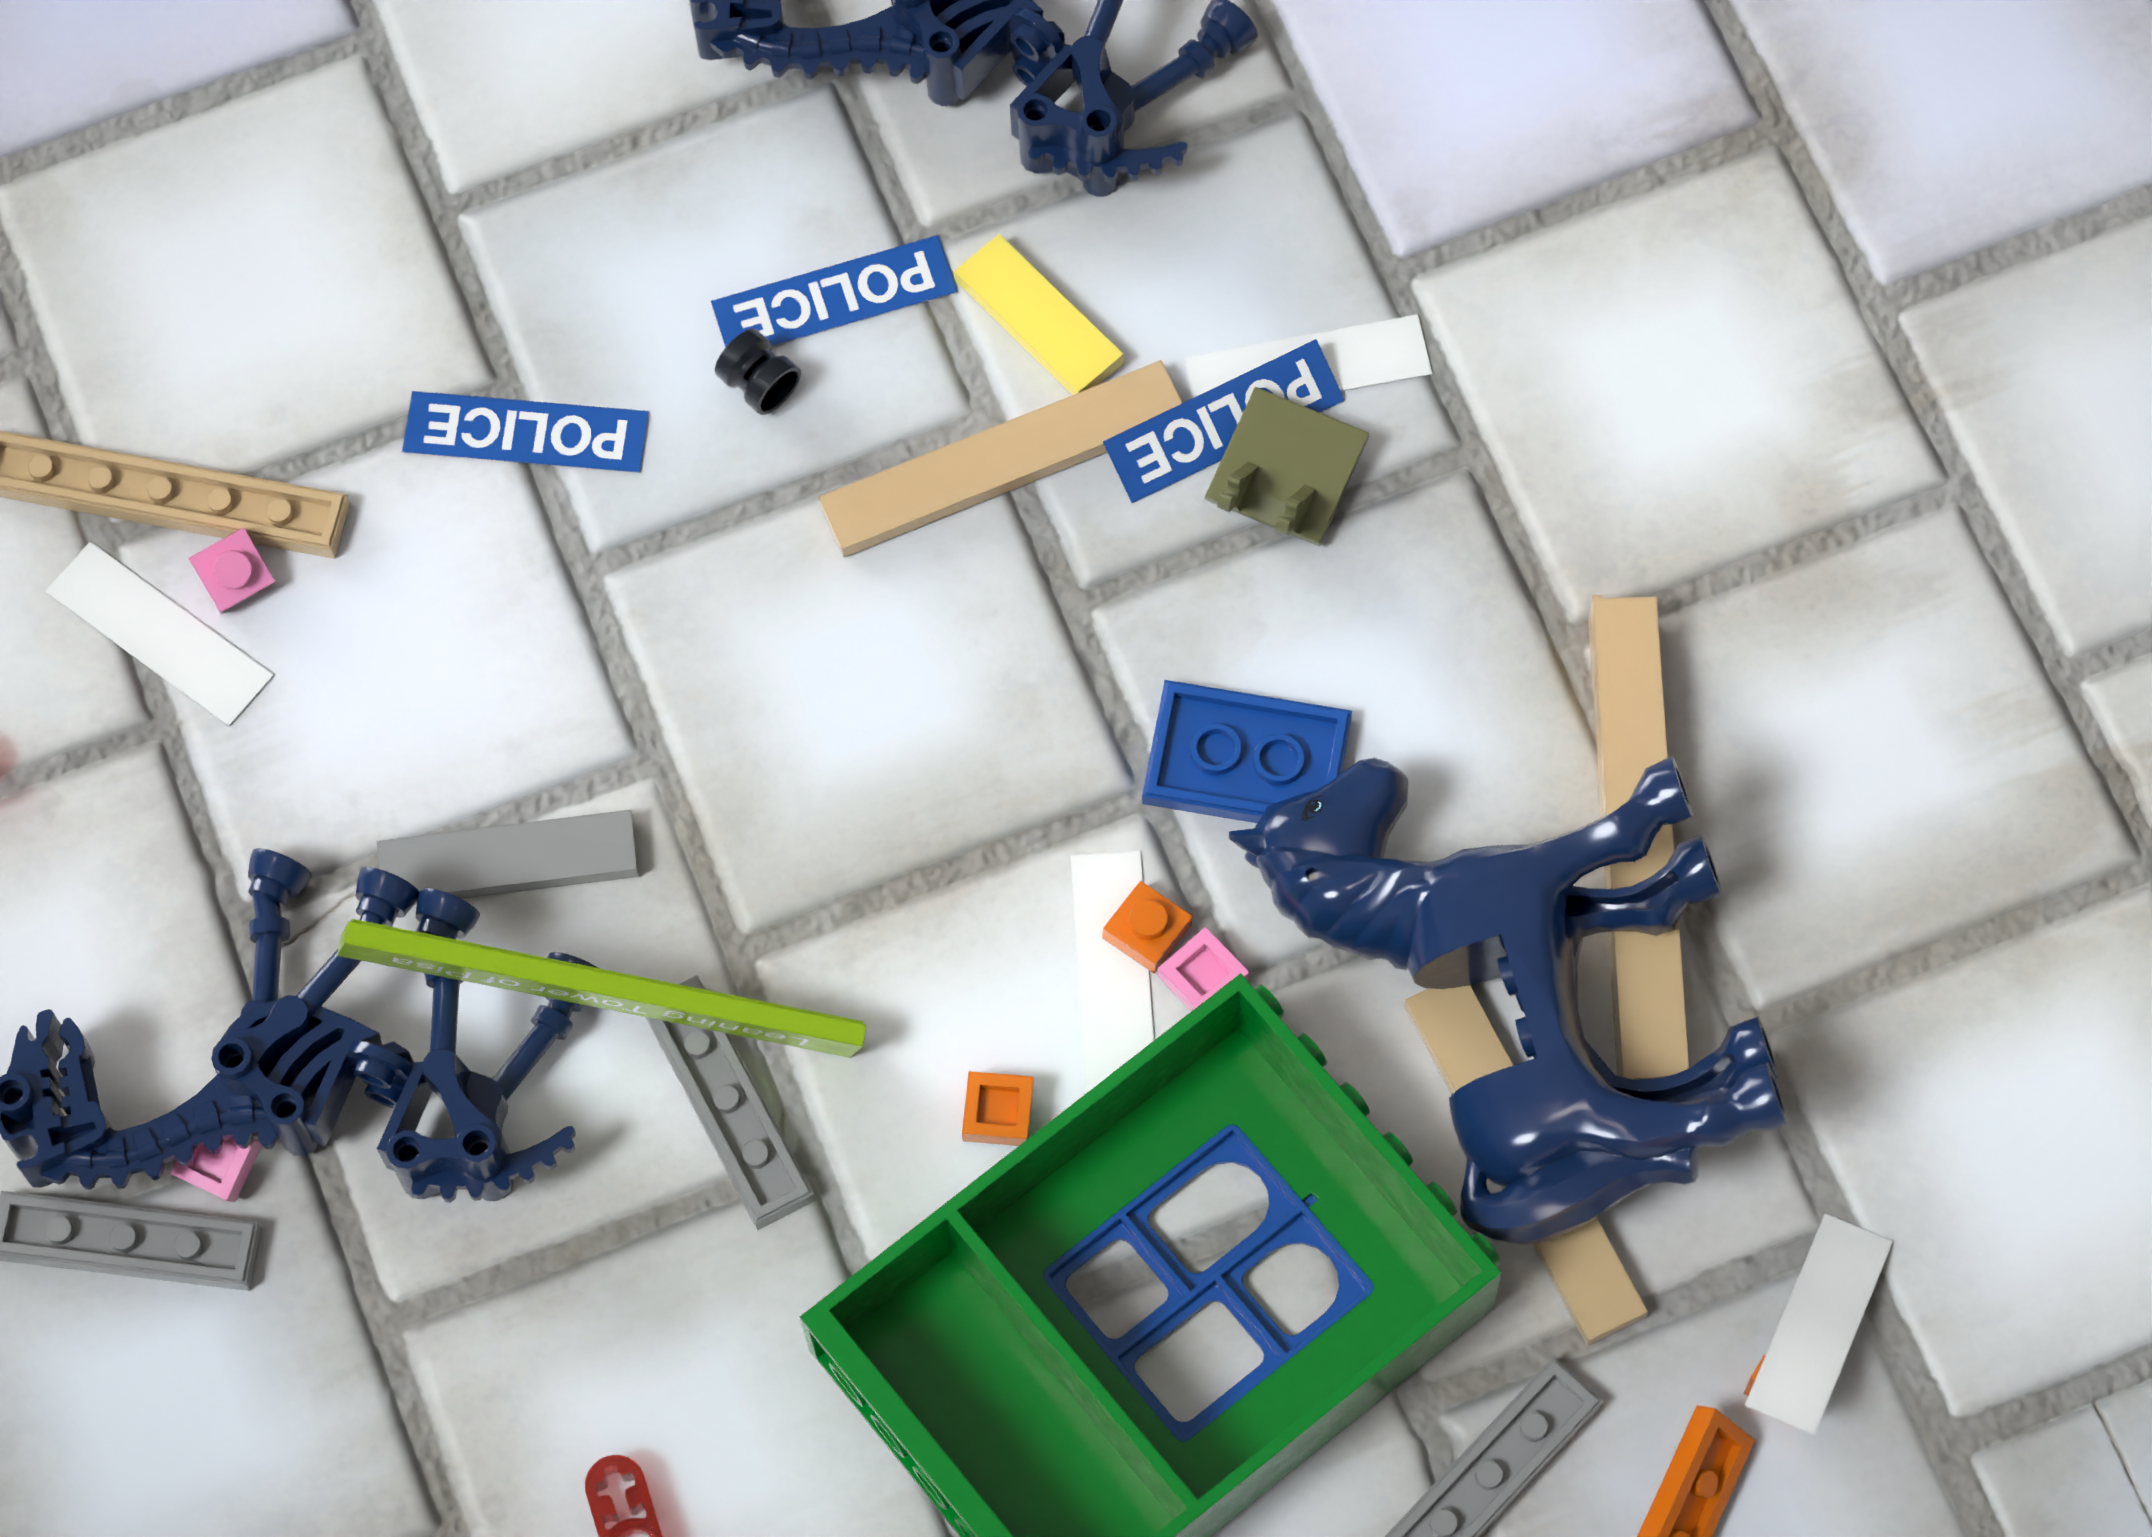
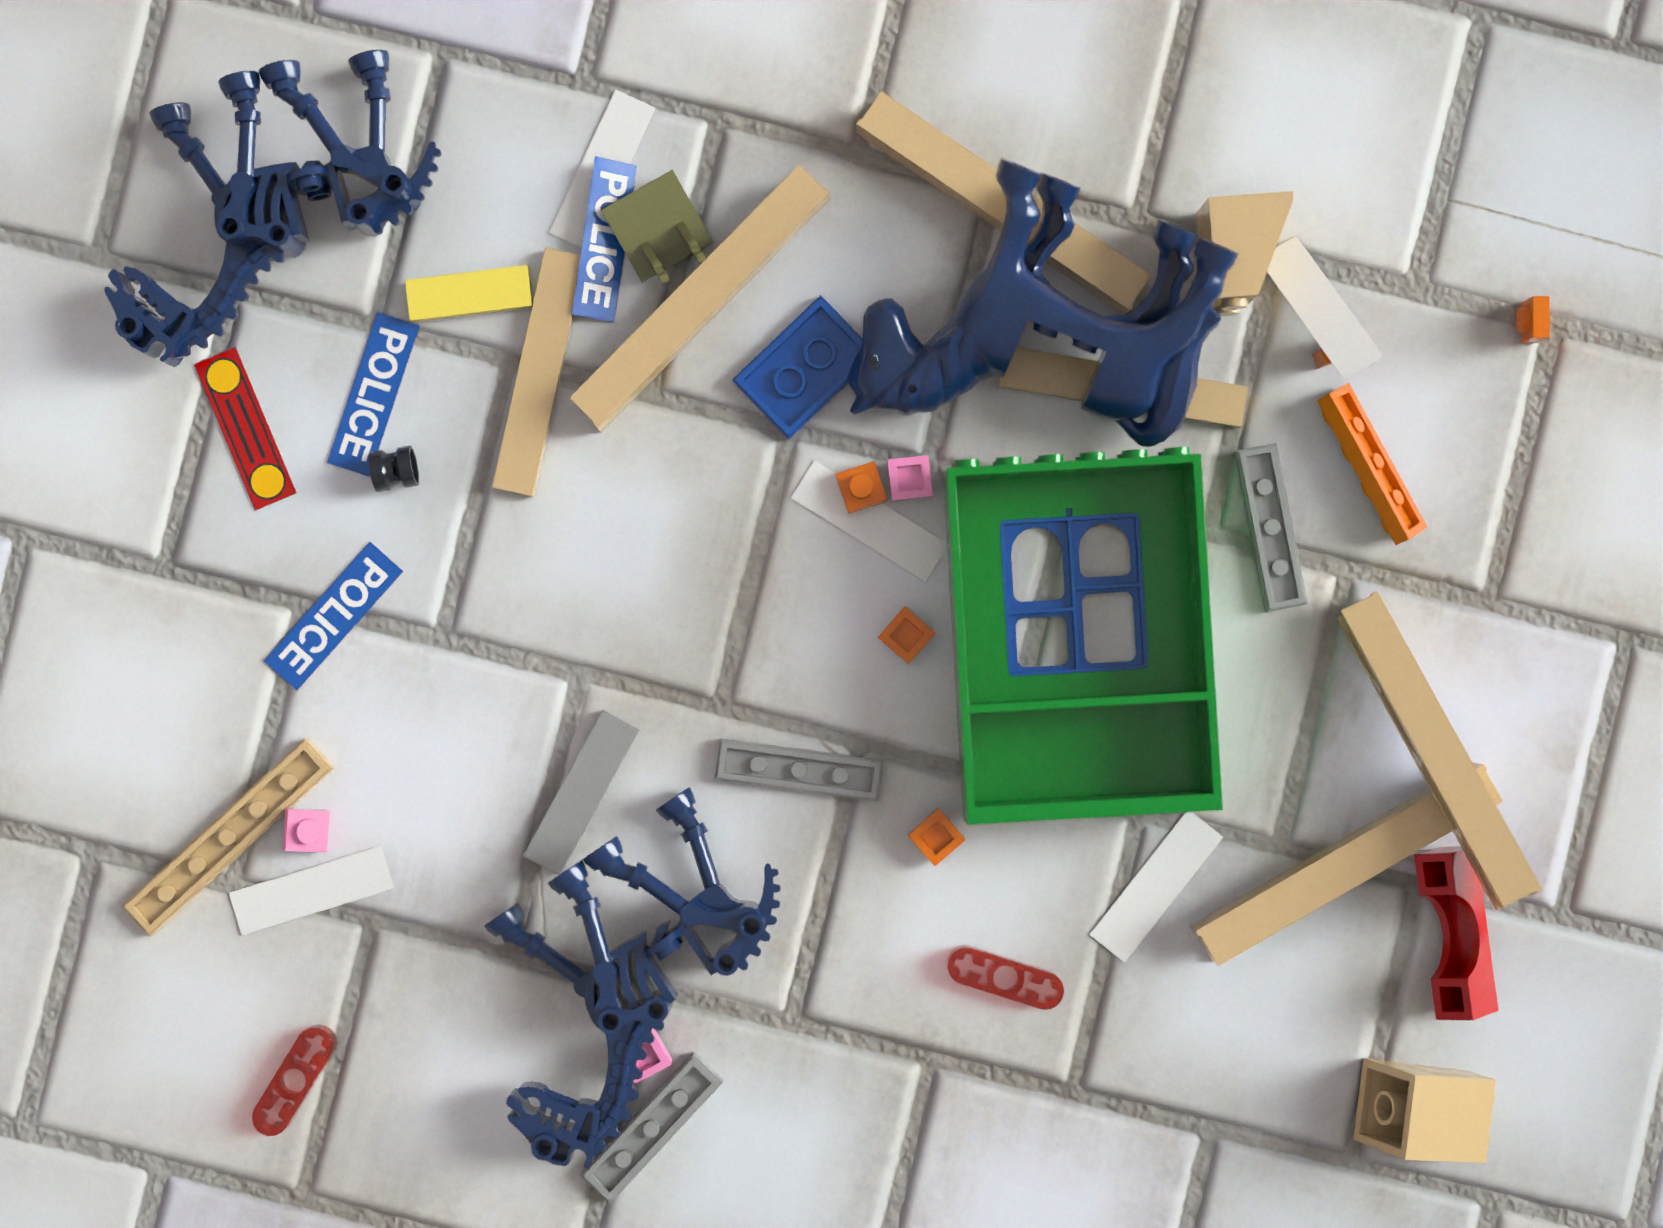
camera: 55 degrees left, 20 degrees up
lime tile [337,919,867,1058] -> none
none -> sticker [194,347,297,511]
none -> tan tile [570,165,830,432]
none -> orange plate [907,808,966,866]
none -> tan slope [1196,191,1294,316]

